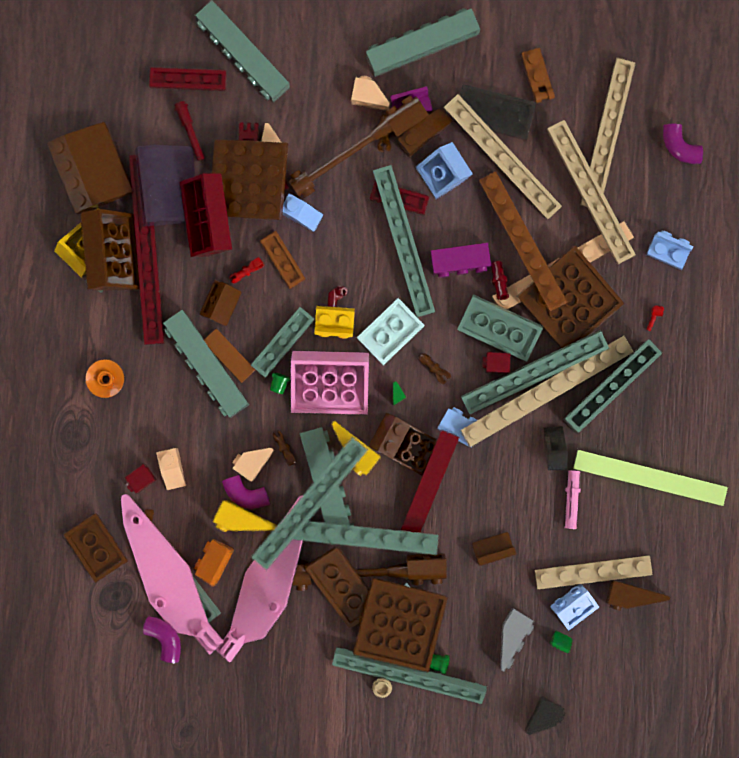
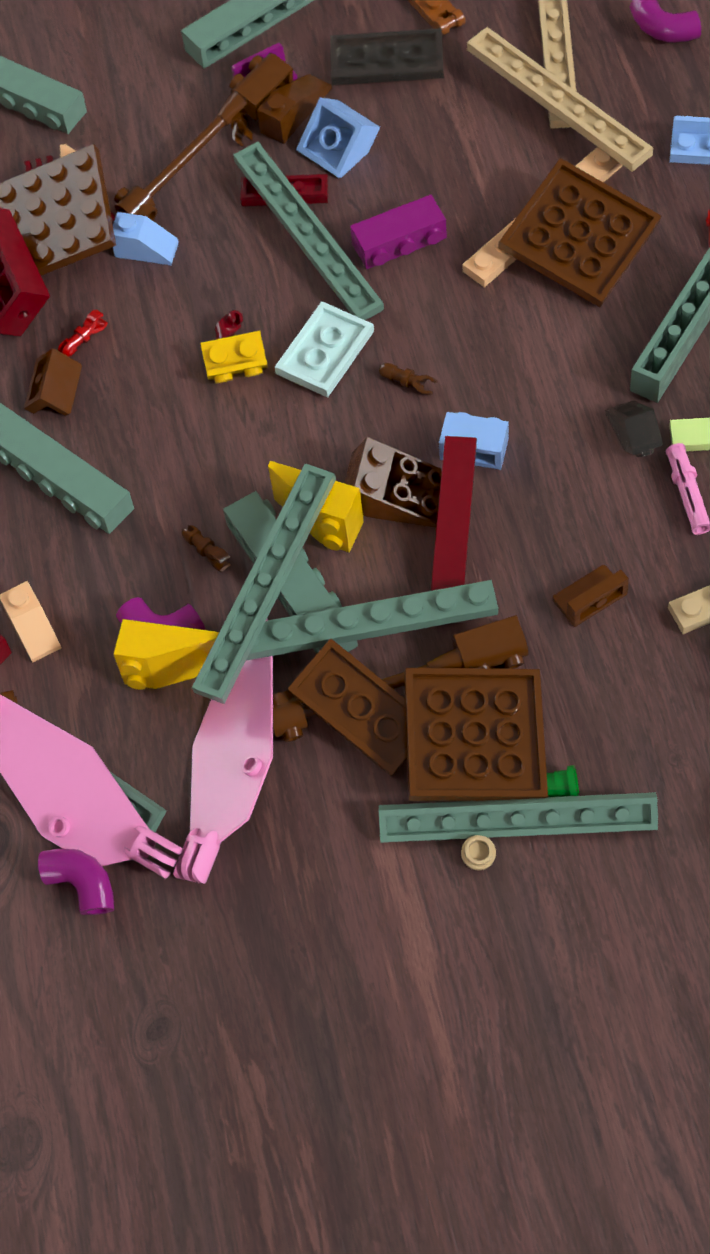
camera: 10 degrees left, 25 degrees down
orange slope [194,539,235,586] -> none
dark orange tile [204,329,256,383] -> none
light nougat slope [232,448,275,482] -> none
sand green plate [251,307,315,378] -> none
dark orange tile [260,231,306,289] -> none
green piece [270,372,291,394] -> none
bright pink slope [291,351,369,415] -> none
light nougat slope [351,76,389,111] -> none
green slope [393,381,406,406] -> none
tan plate [444,94,562,219] -> none
sand green plate [457,294,543,362] -> none
tan plate [460,336,634,447] -> none
sand green plate [461,330,609,414] -> none
dark orange plate [479,172,567,311] -> none
dark red brick [482,352,511,374] -> none
dark red pin [491,261,509,300] -> none
light grey slope [500,608,534,671] -> none

